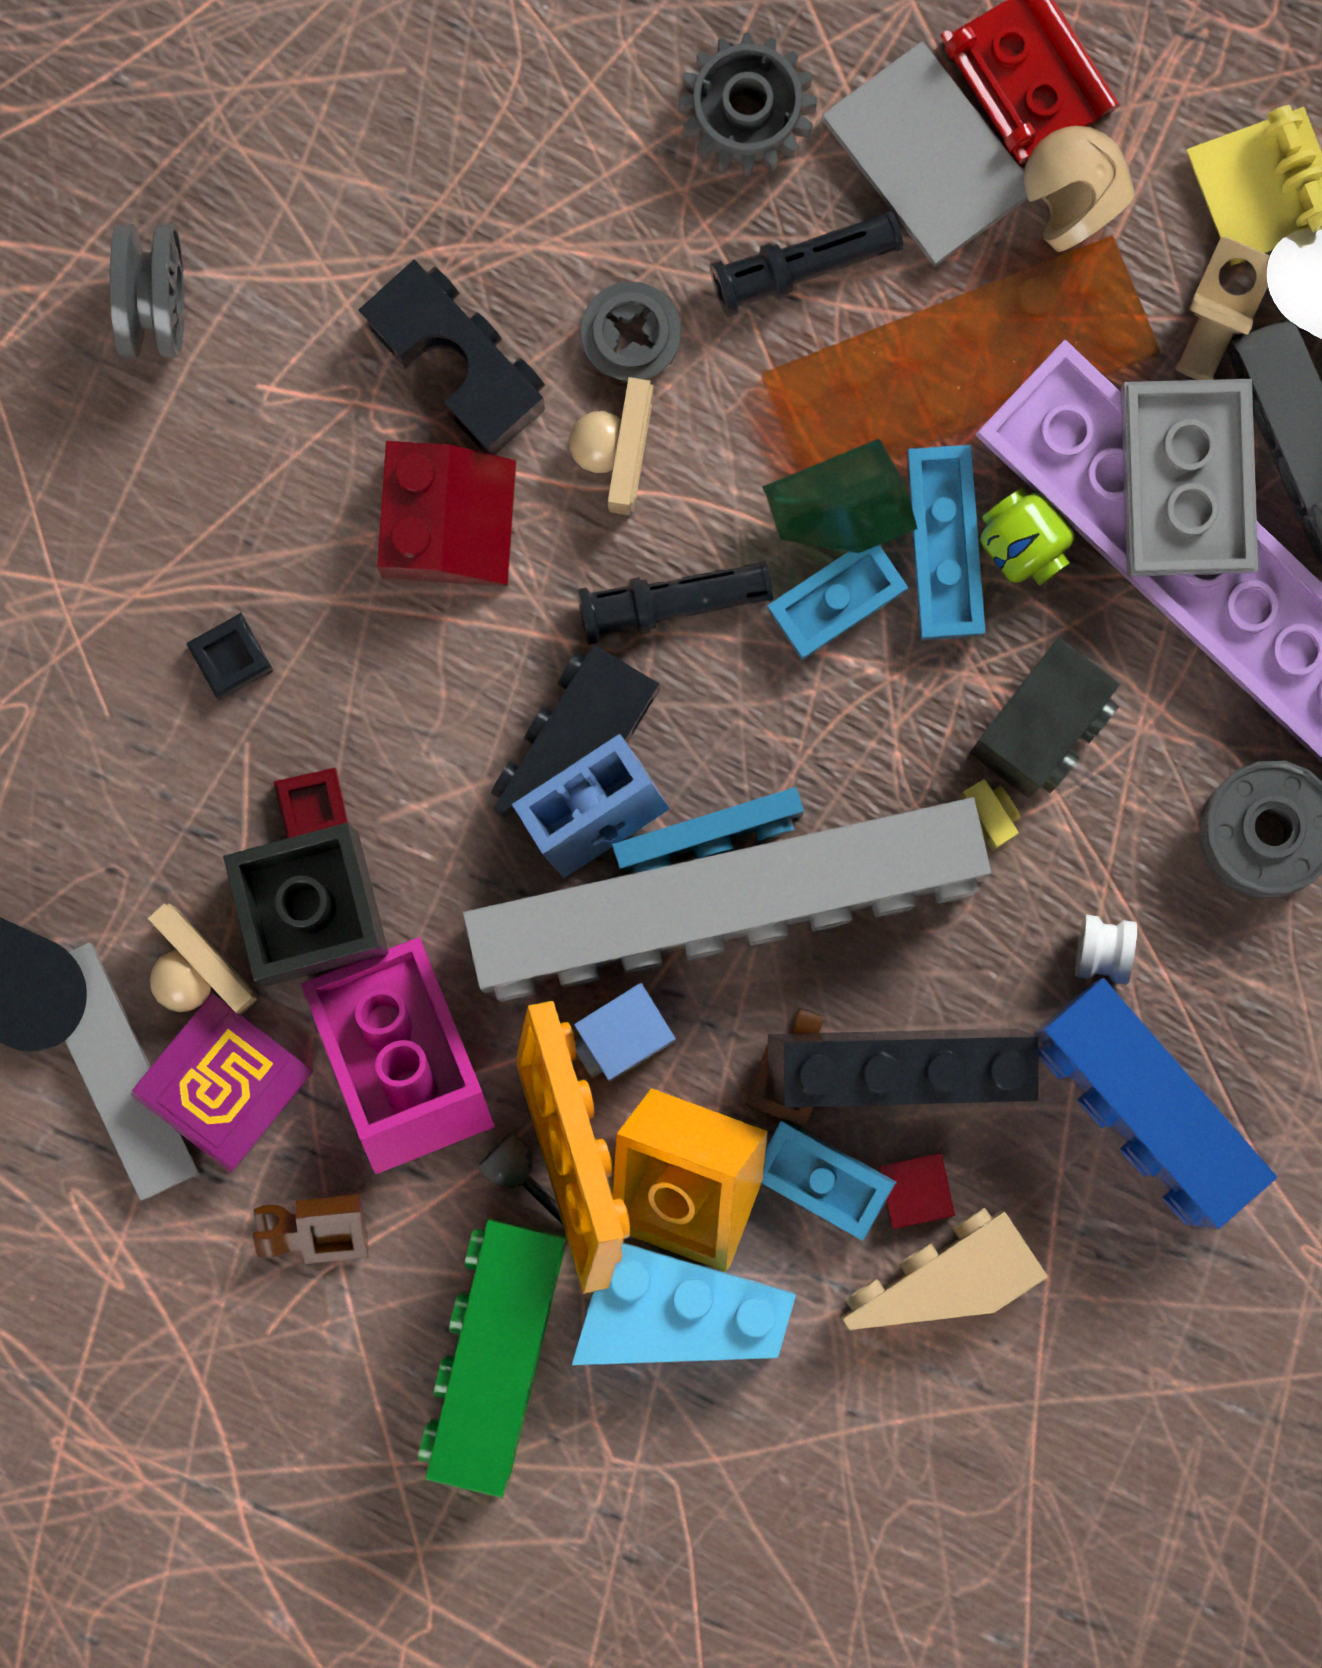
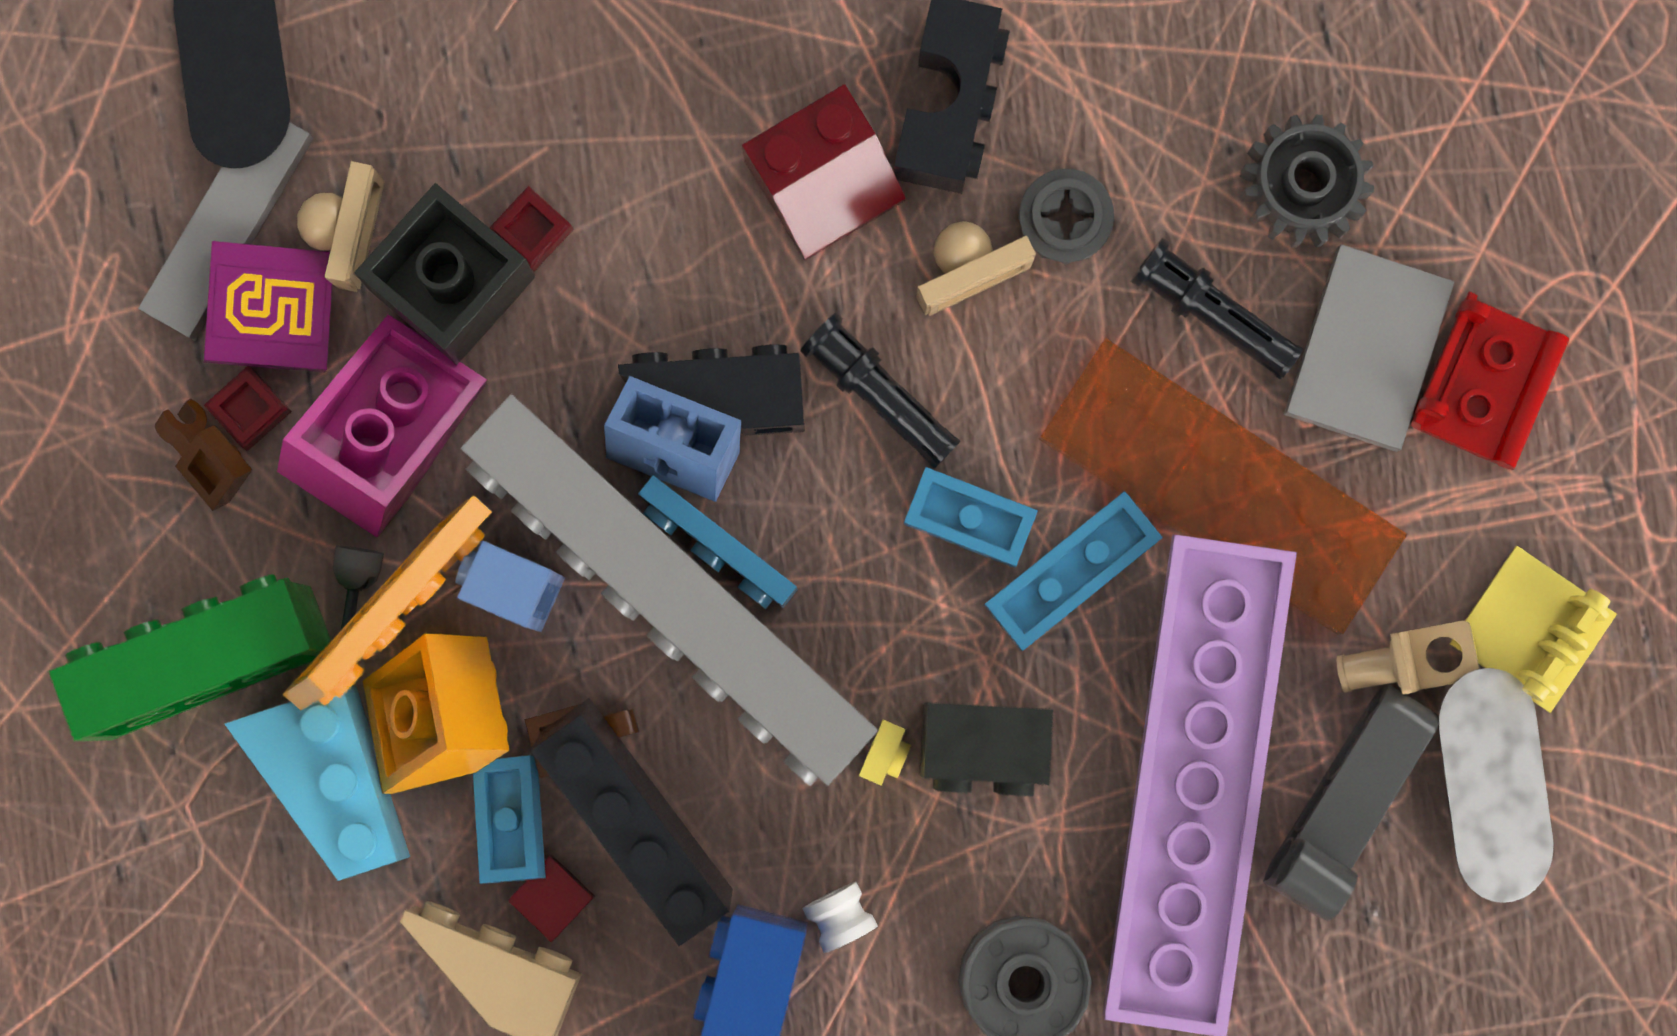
camera: 55 degrees right, 0 degrees up
black tile [186,613,274,700] -> none
clear green slope [762,439,918,553] -> none
lime head [980,488,1075,586] -> none
tan helmet [1024,126,1135,252] -> none
light grey tile [1121,379,1258,577] -> none
none -> dark red tile [204,366,292,451]

